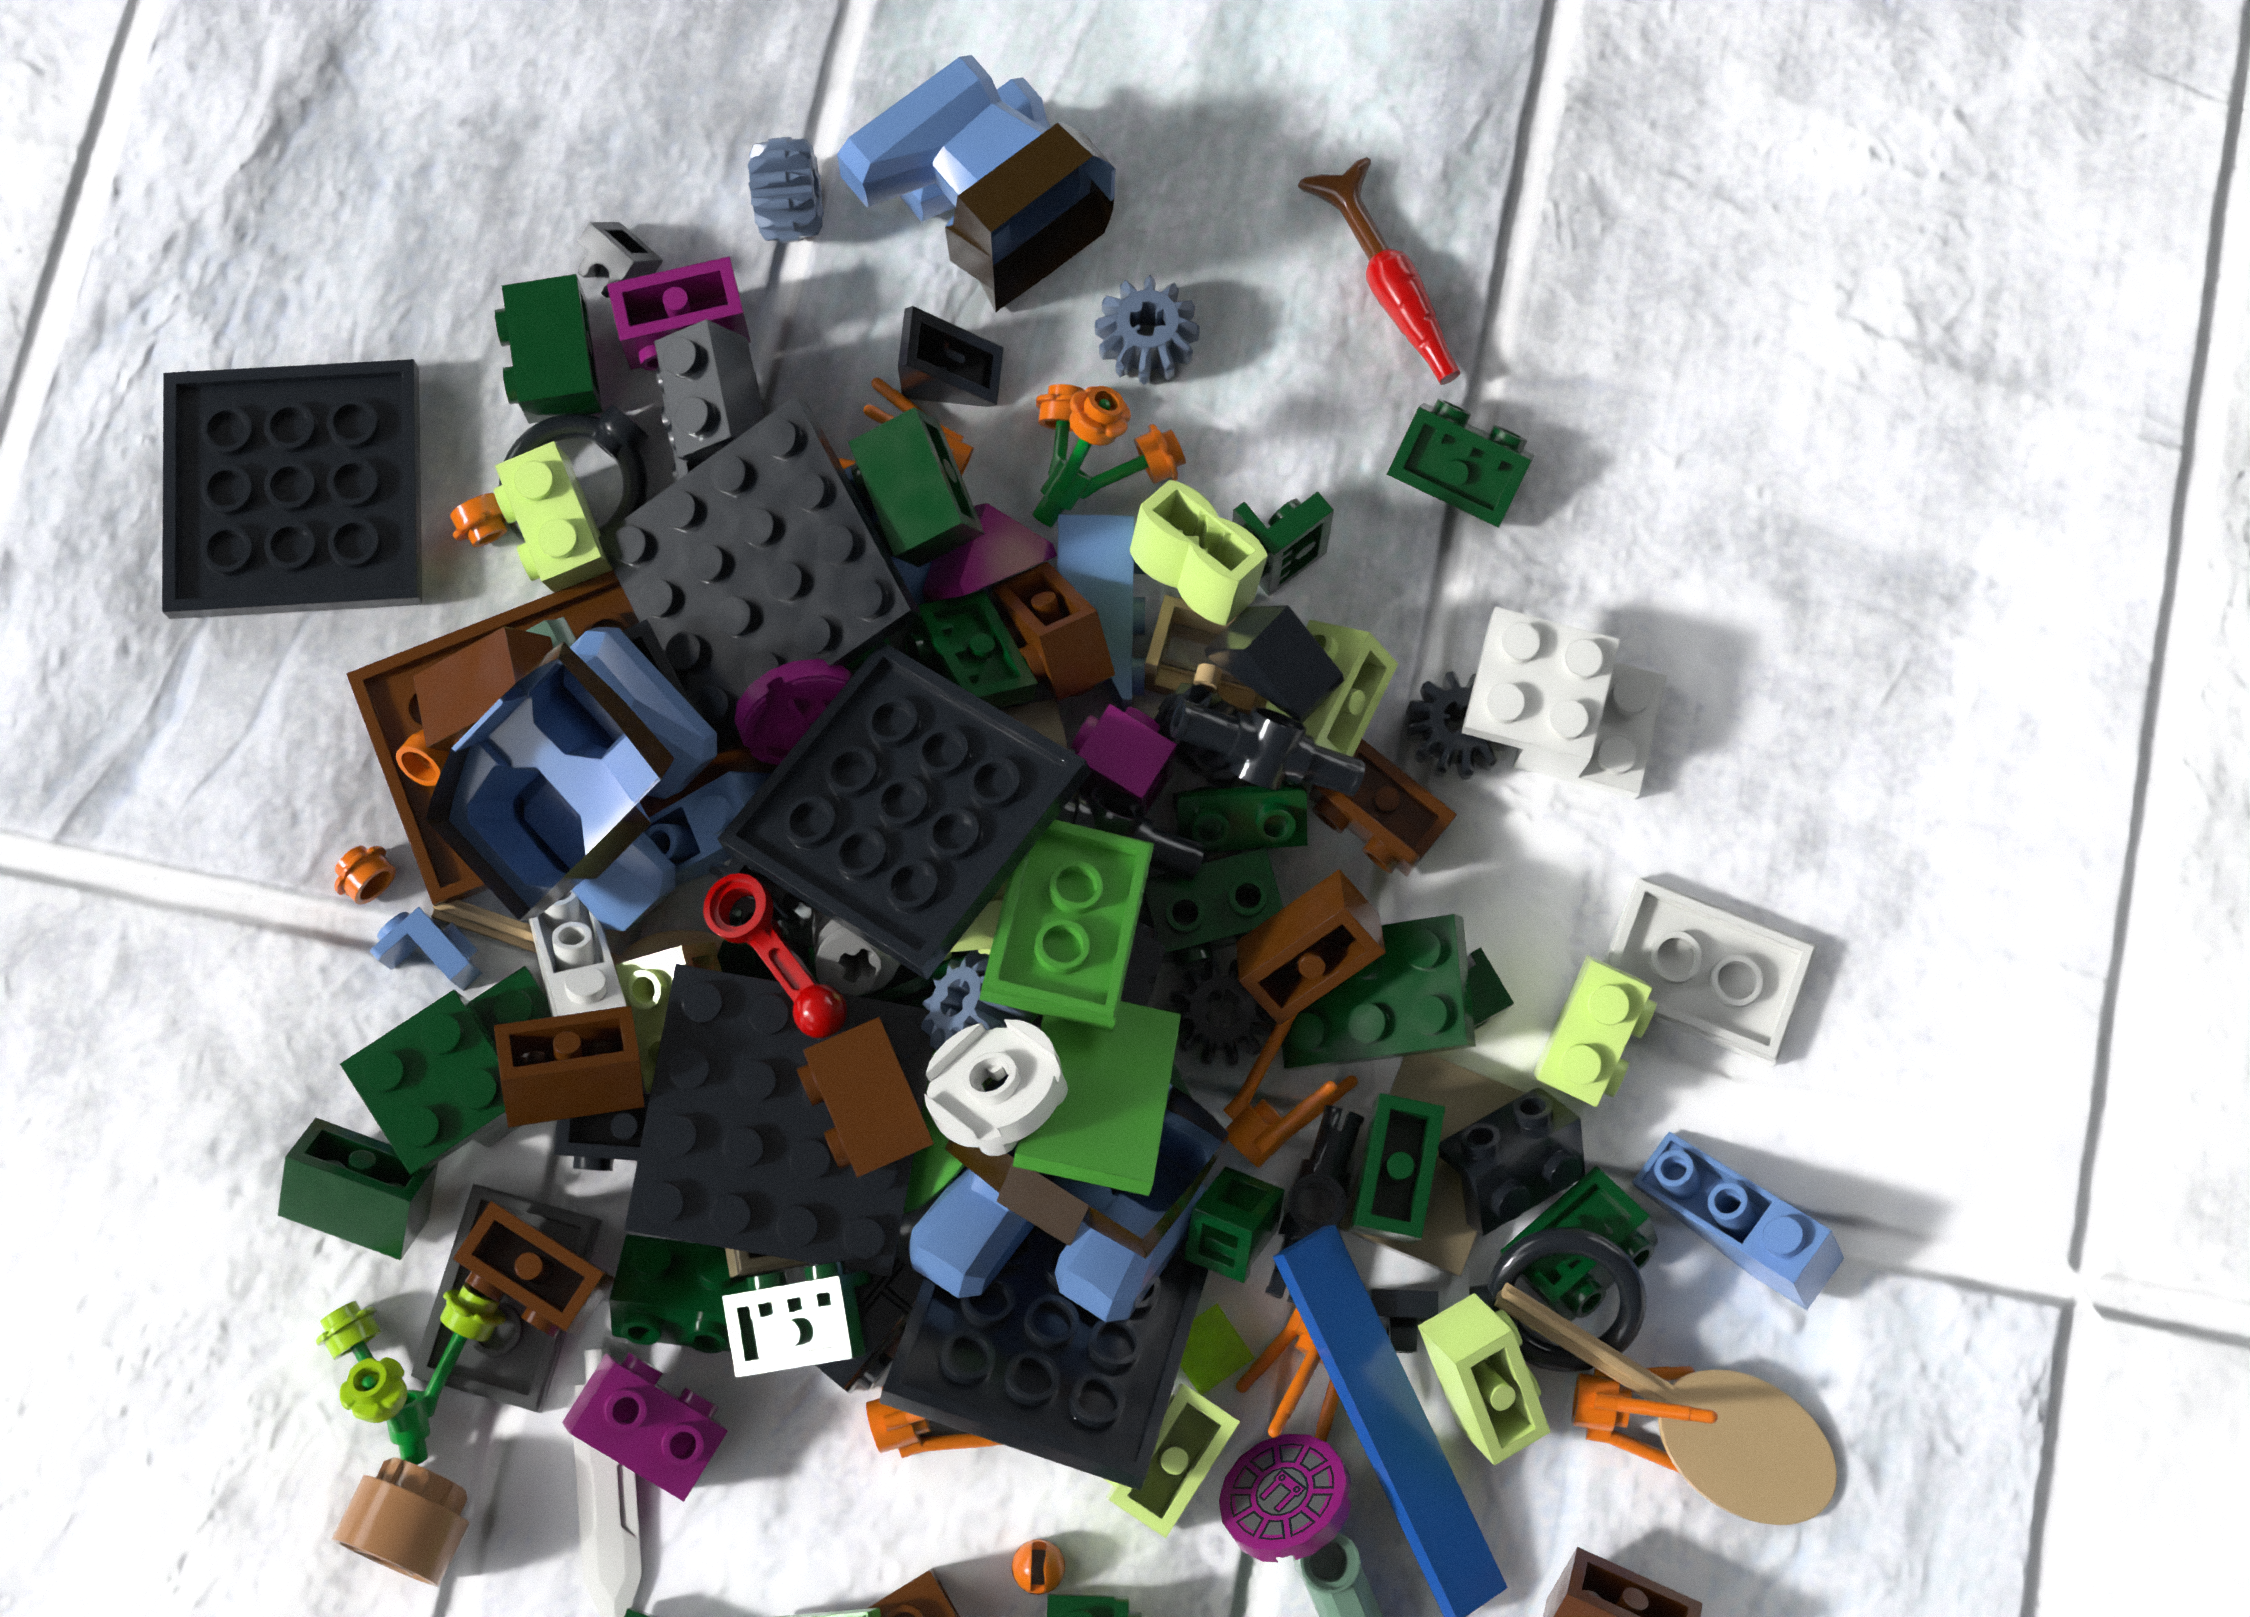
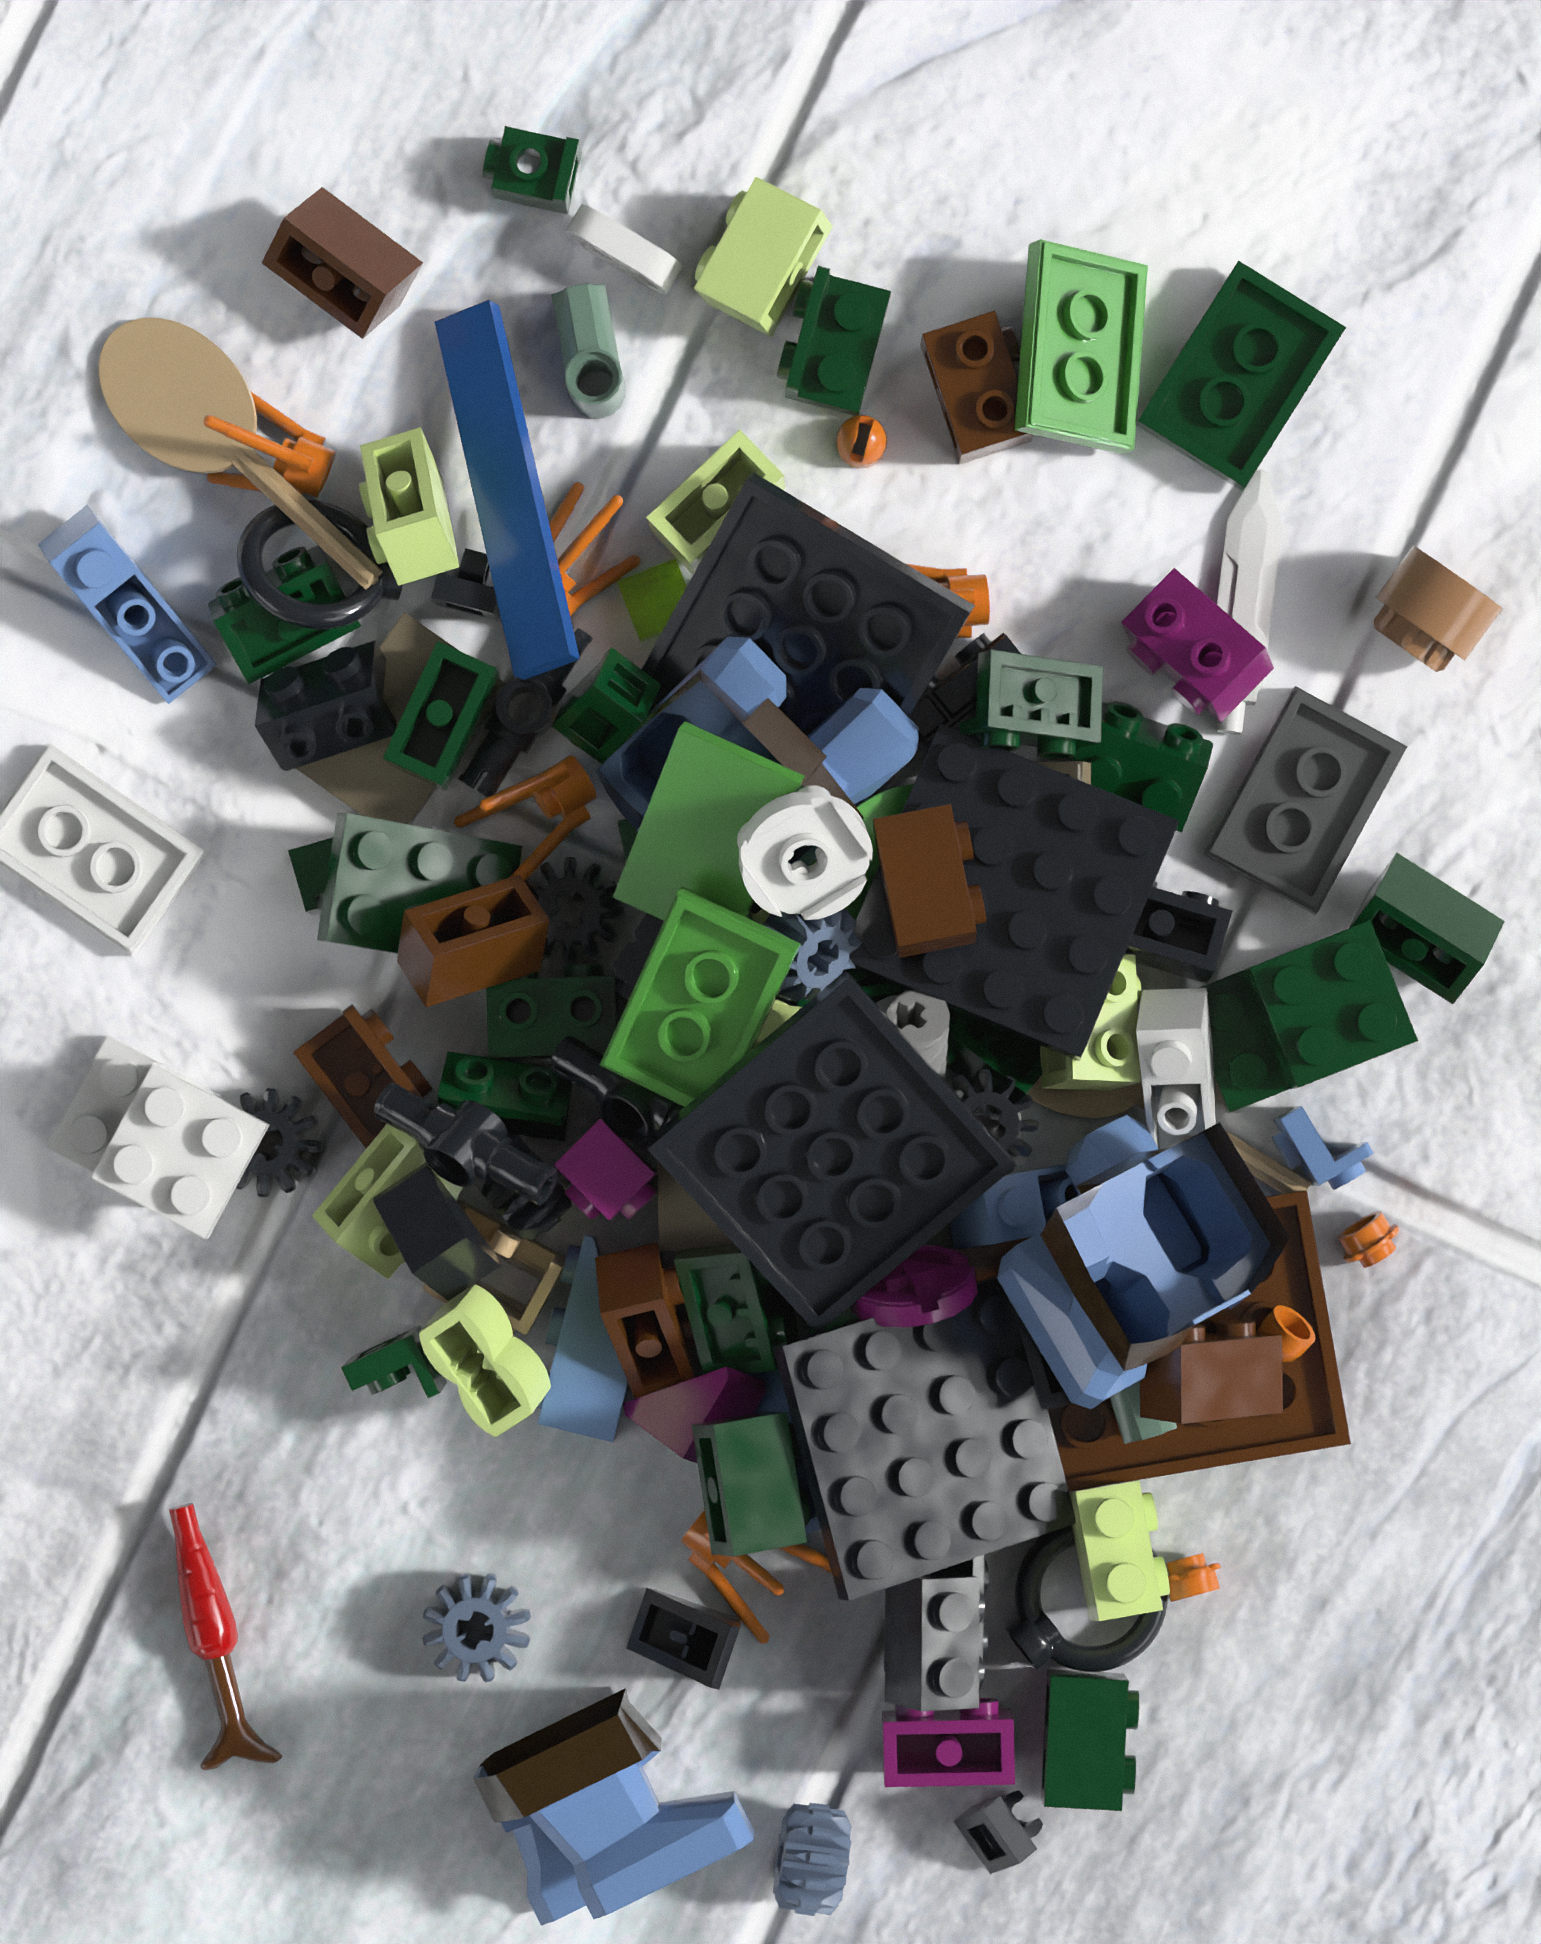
camera: 160 degrees left, 10 degrees up
black plate [162,359,422,619] -> none
lime plant [316,1283,506,1465] -> none
reddish brown brick [453,1201,615,1338] -> none
reddish brown brick [494,1006,644,1128] -> none
red piece [703,873,847,1038] -> none
plant [1032,384,1186,528] -> none
magenta tile [1219,1434,1352,1563] -> none
dark green bracket [1386,398,1535,528] -> none
yellowish green brick [1533,955,1657,1107] -> none

